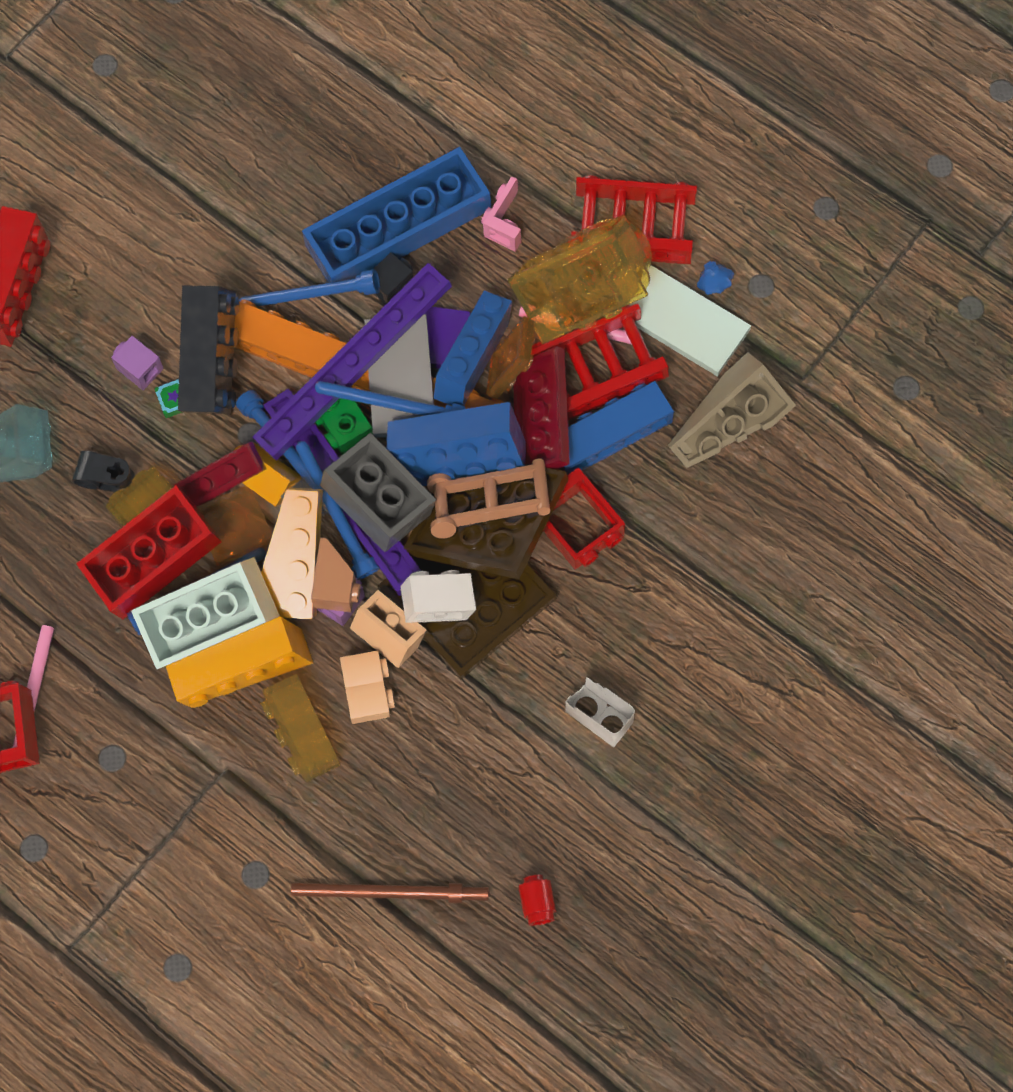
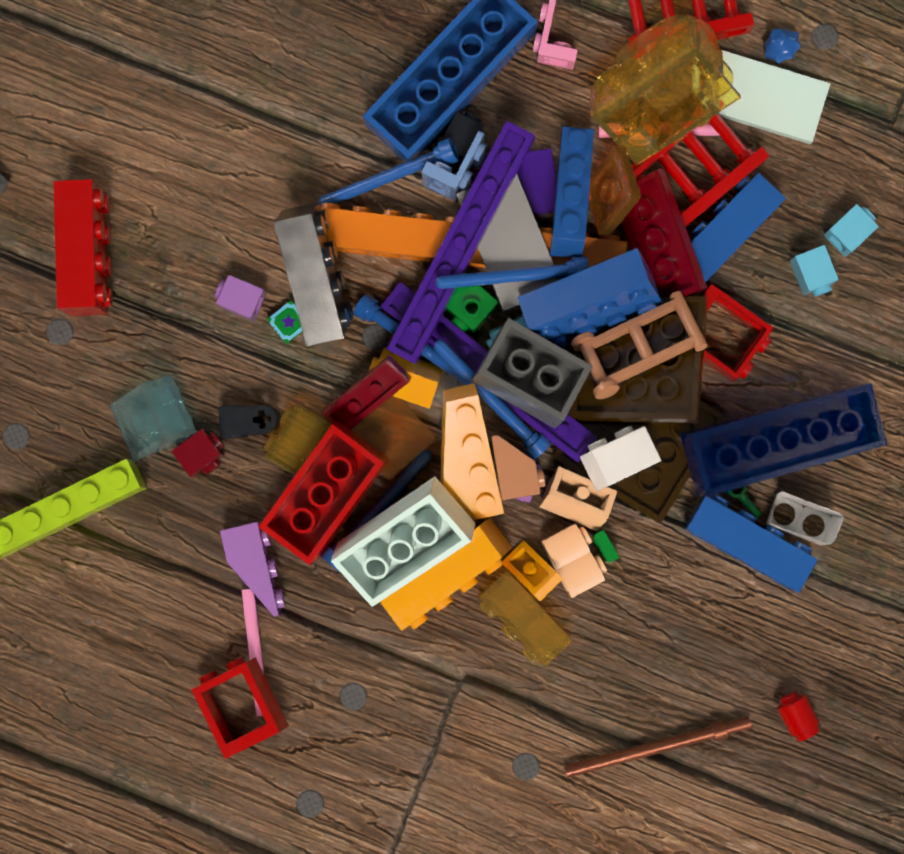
camera: 15 degrees left, 15 degrees up
dark tan wedge [668,352,796,468] -> none
none -> dark red brick [171,429,225,478]
none -> medium lavender slope [220,522,285,617]
none -> medium blue bracket [421,131,487,202]
none -> light orange slope [502,540,563,601]
none -> green tile [591,530,620,563]
none -> clear blue brick [680,383,888,497]
none -> blue brick [684,494,818,593]
none -> dark green hand [725,479,762,518]
none -> medium azure brick [790,245,839,297]
none -> medium azure brick [824,204,879,257]

